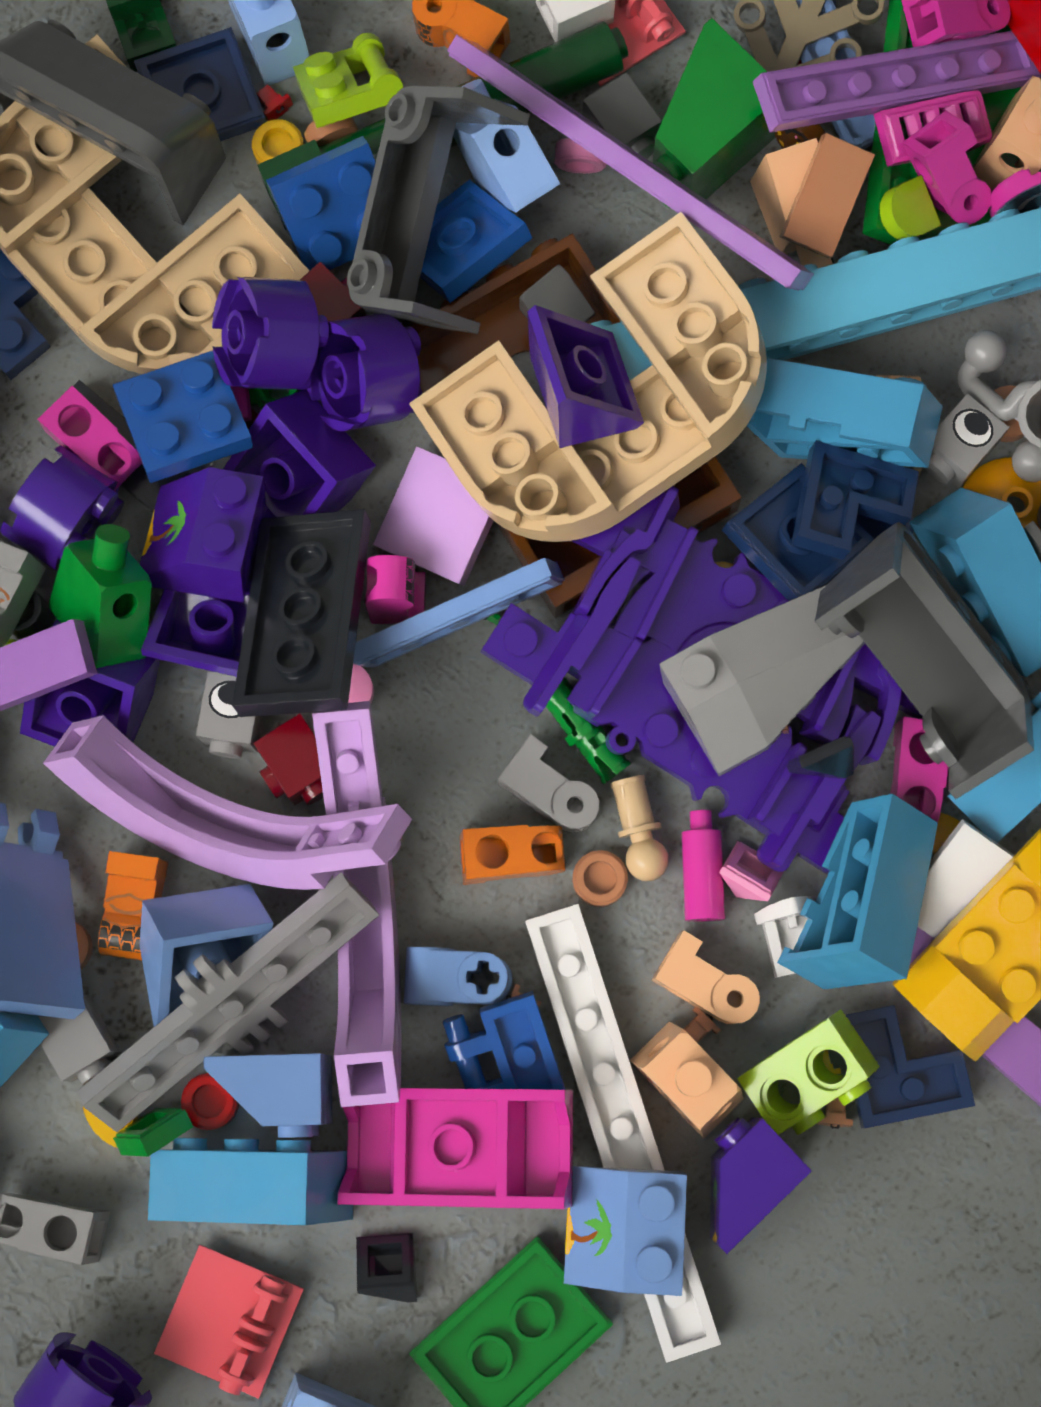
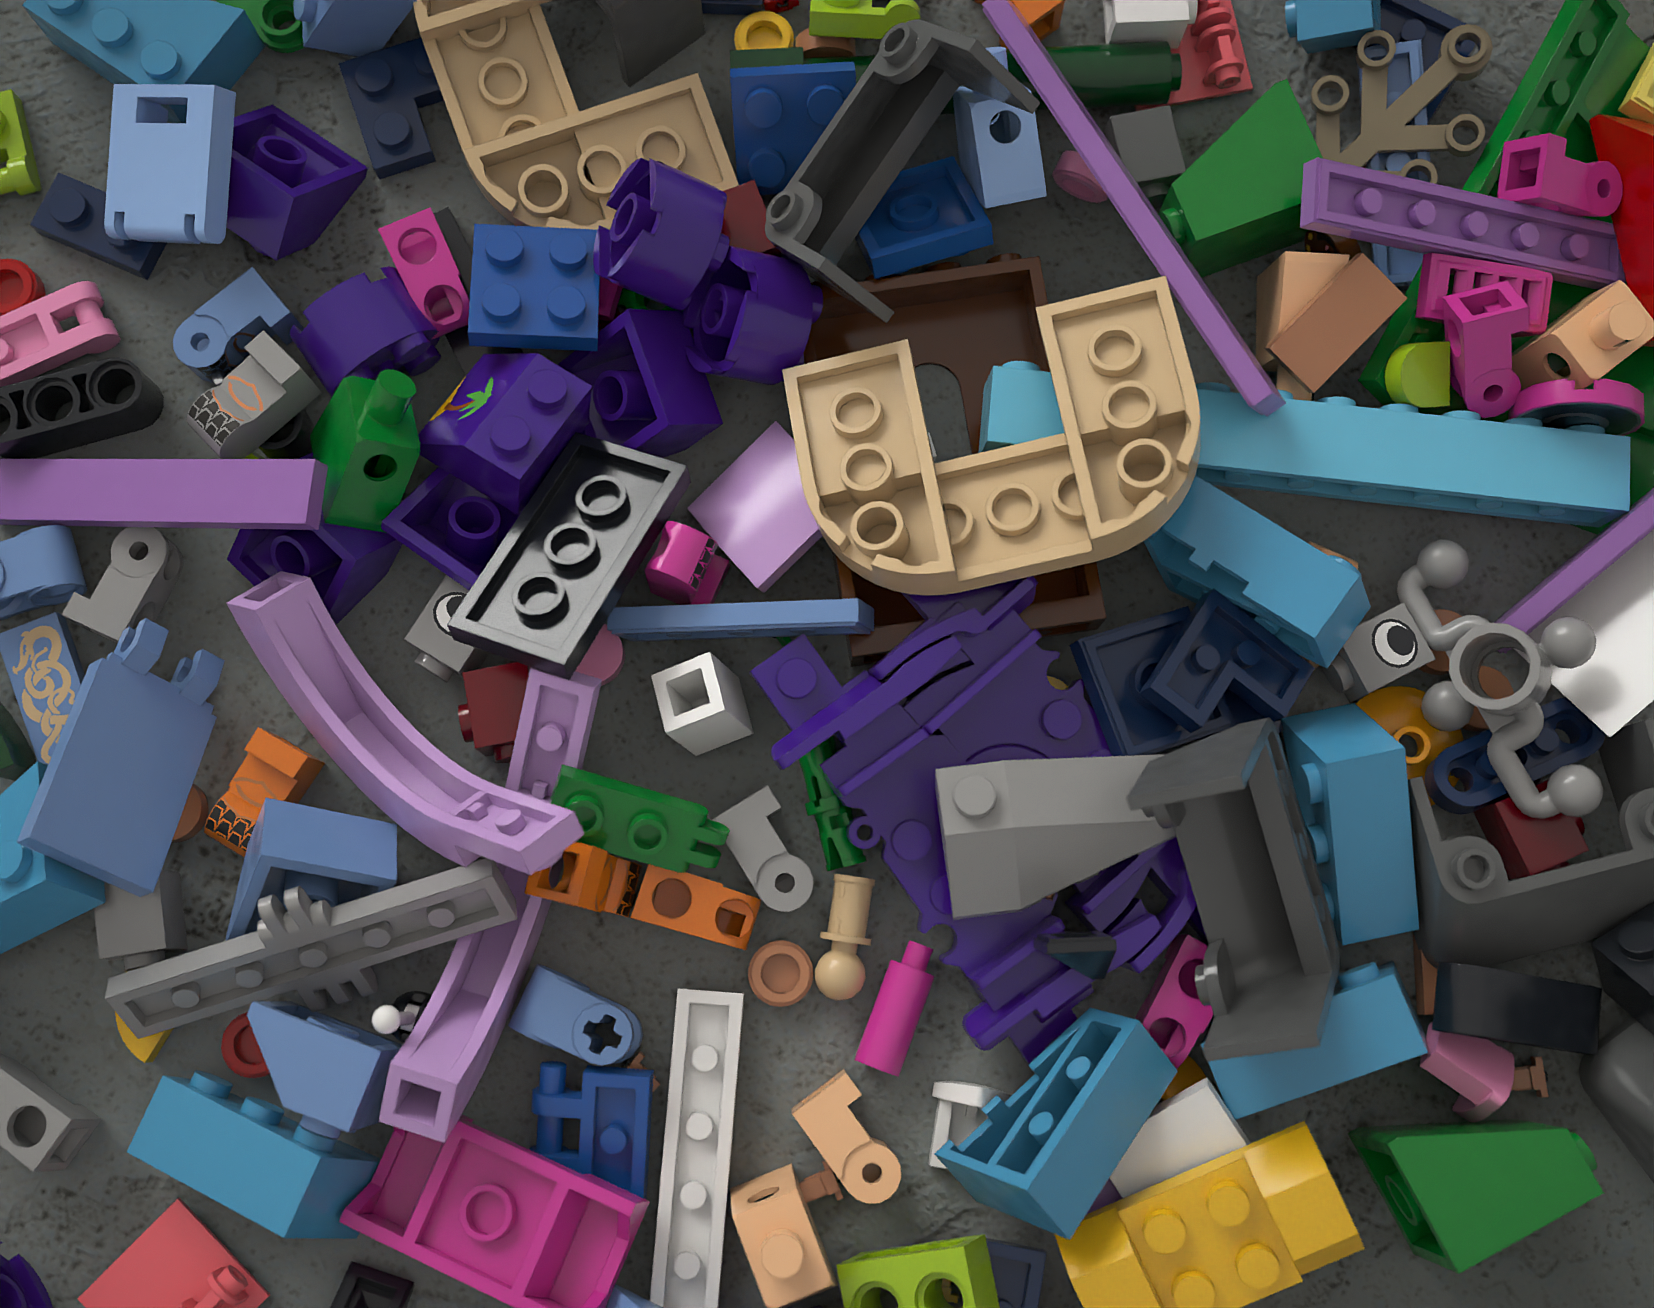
camera: 15 degrees right, 0 degrees up
green tile [113,1108,193,1157] -> none
dark grey slope [519,264,595,323] -> none
dark purple slope [528,305,644,448] -> none
bright pink slope [719,841,784,902] -> none
none -> hinge [372,991,432,1043]
none -> orange leg [524,842,642,917]
none -> green hinge [549,764,730,873]
none -> white brick [651,652,754,756]

